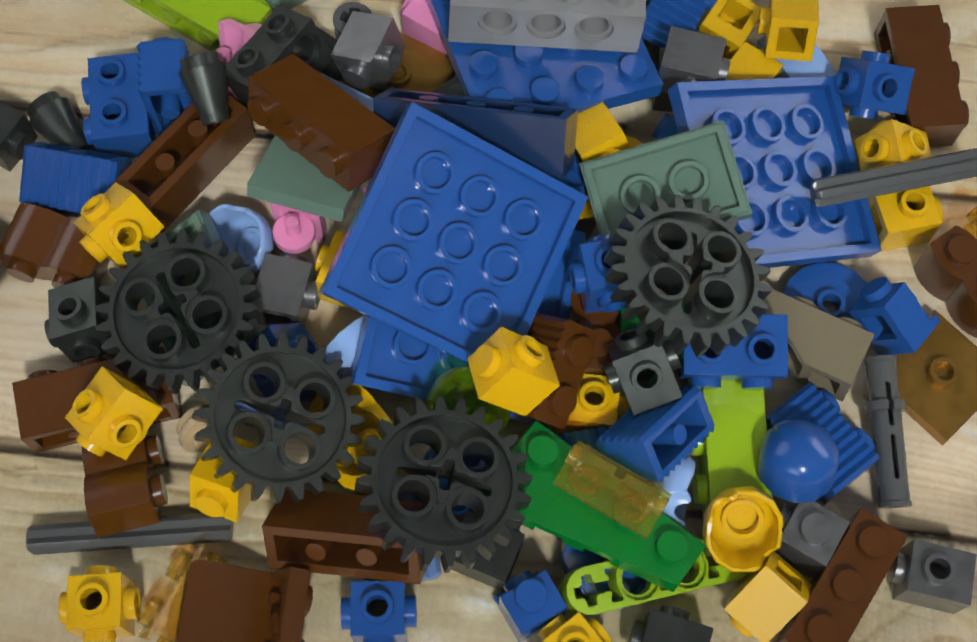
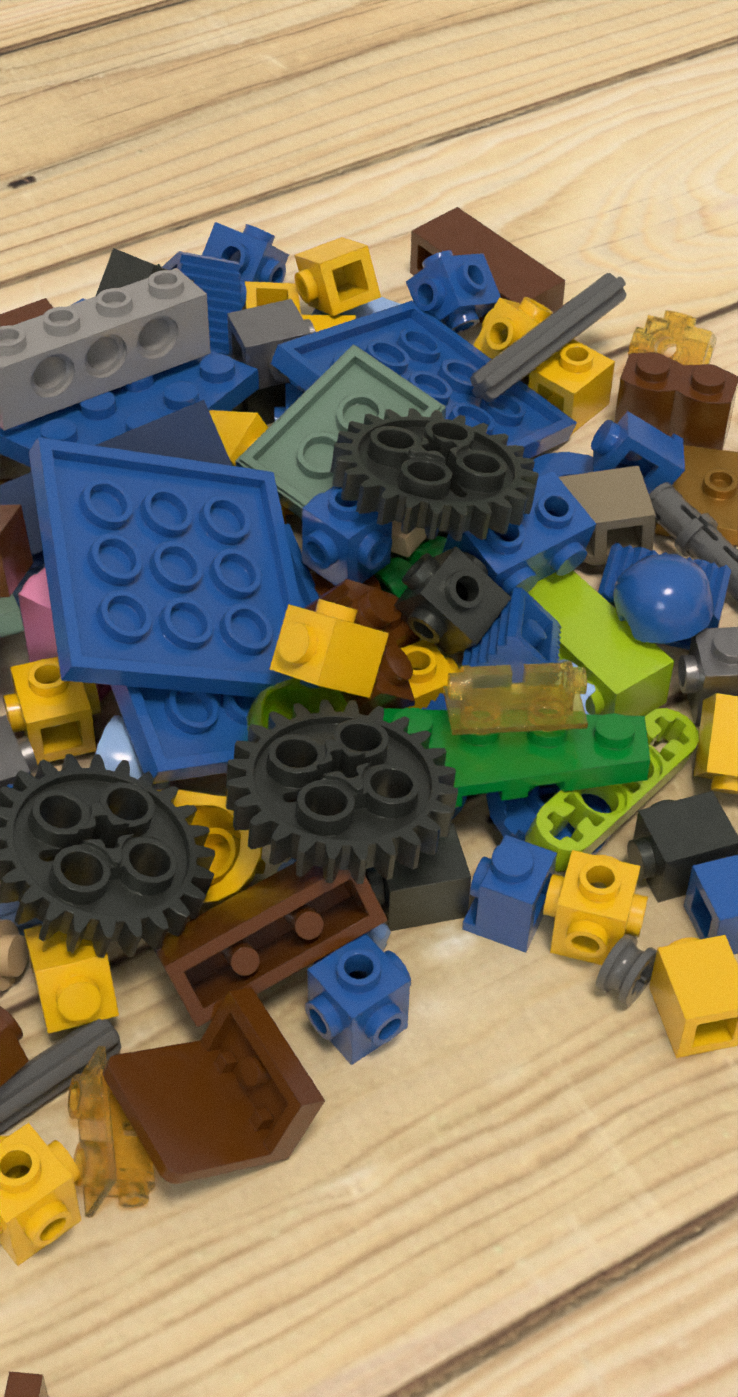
camera: 35 degrees left, 20 degrees down
yellow hair [702,486,783,572] -> none

